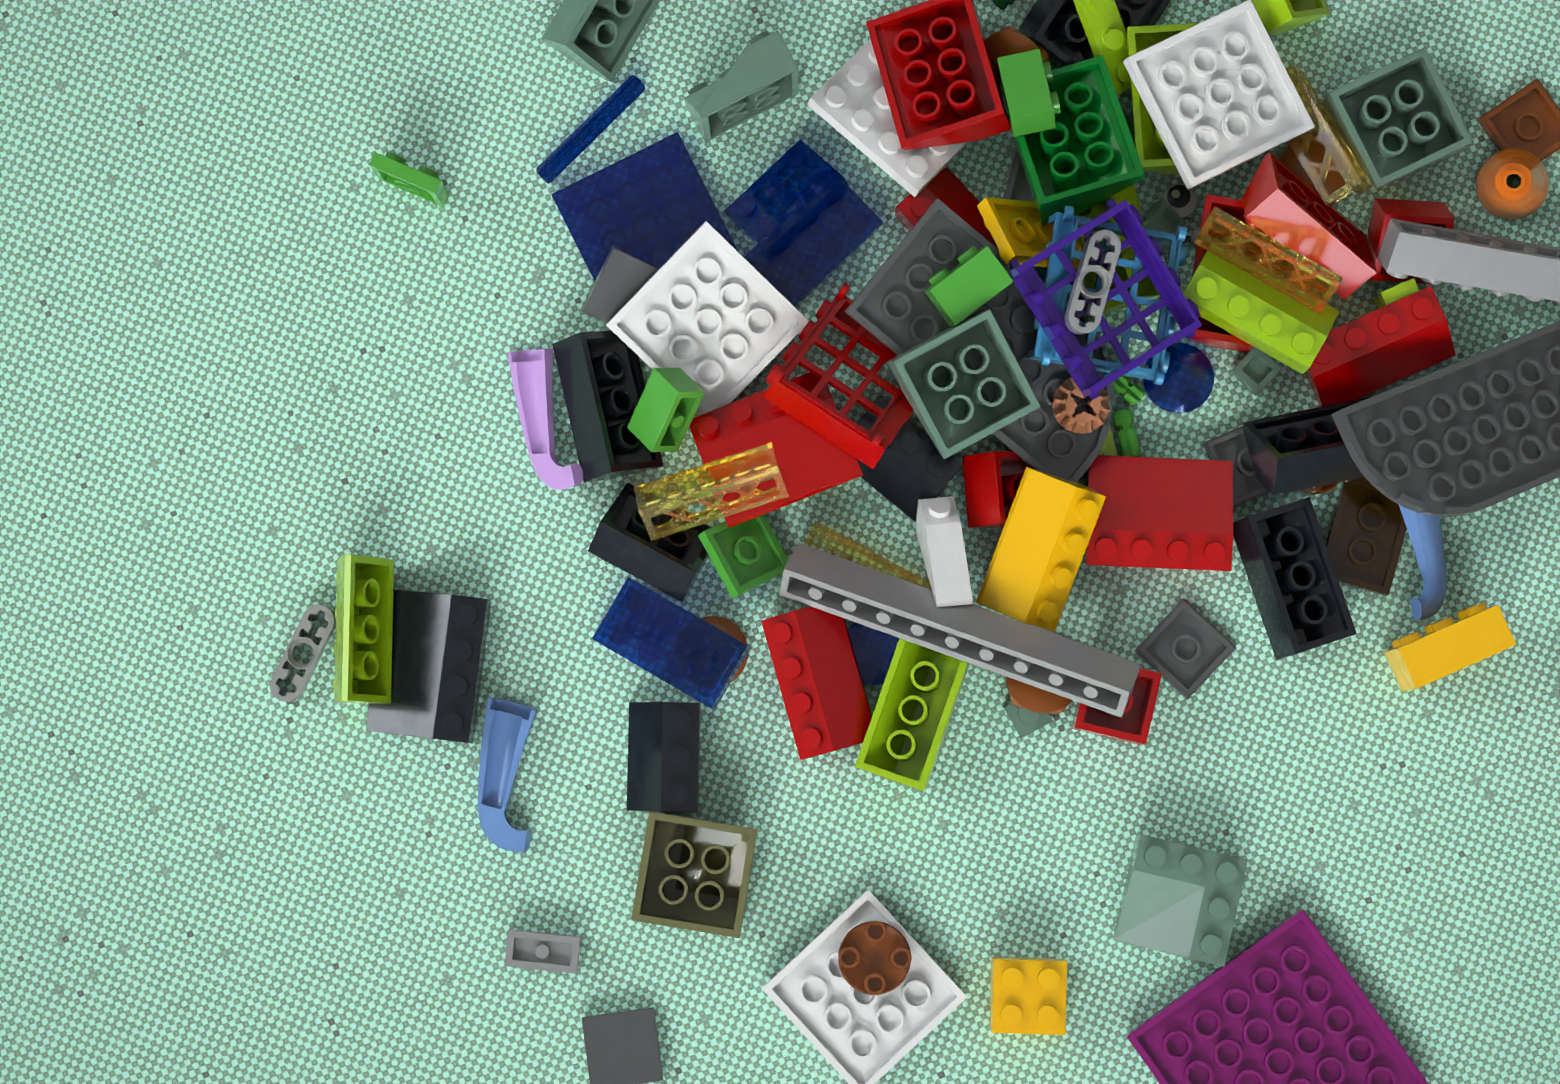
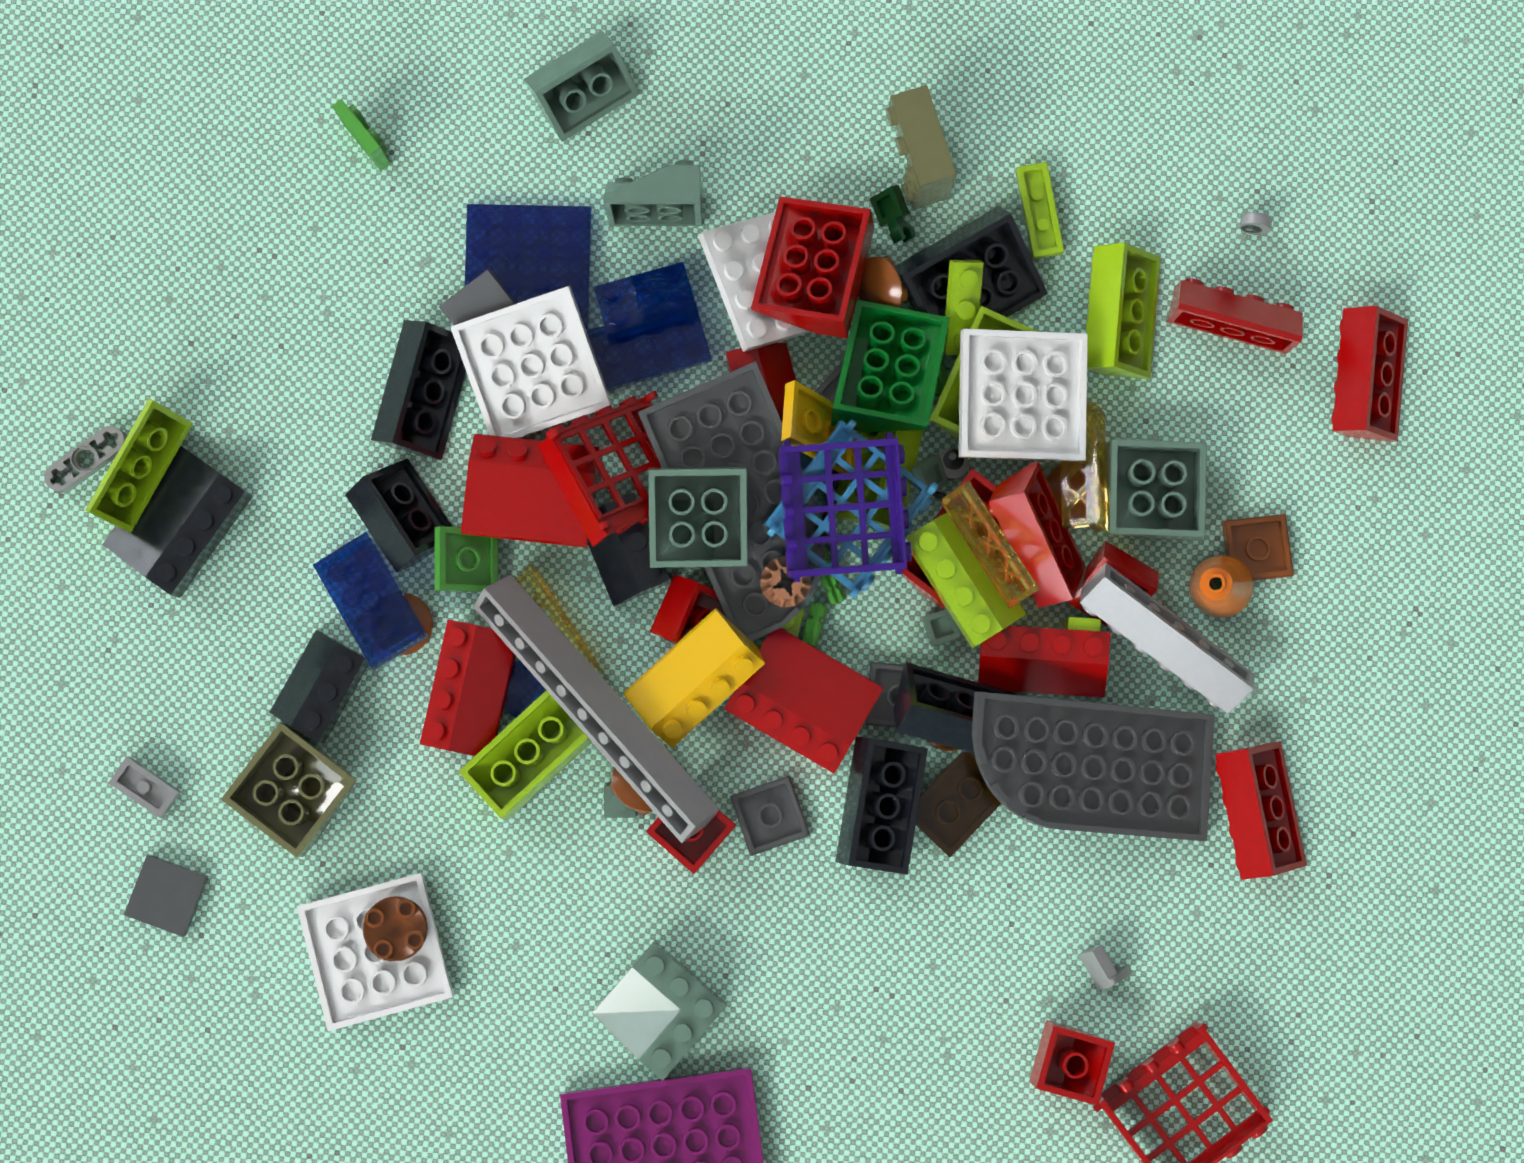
camera: 20 degrees right, 0 degrees up
medium blue animal [478,697,537,852] -> none
lavender animal [507,348,583,490] -> none
clear blue axle [536,75,645,184] -> none
bright green brick [627,368,705,452] -> none
clear yellow fence [634,443,789,541] -> none
white slope [915,496,973,608] -> none
bright green brick [924,245,1014,326] -> none
yellow brick [989,957,1067,1035] -> none
bright green brick [997,49,1061,137] -> none
light grey beam [1064,230,1121,335] -> none
clear blue dish [1143,342,1214,413] -> none
yellow brick [1384,602,1517,691] -> none
medium blue animal [1399,505,1447,621] -> none

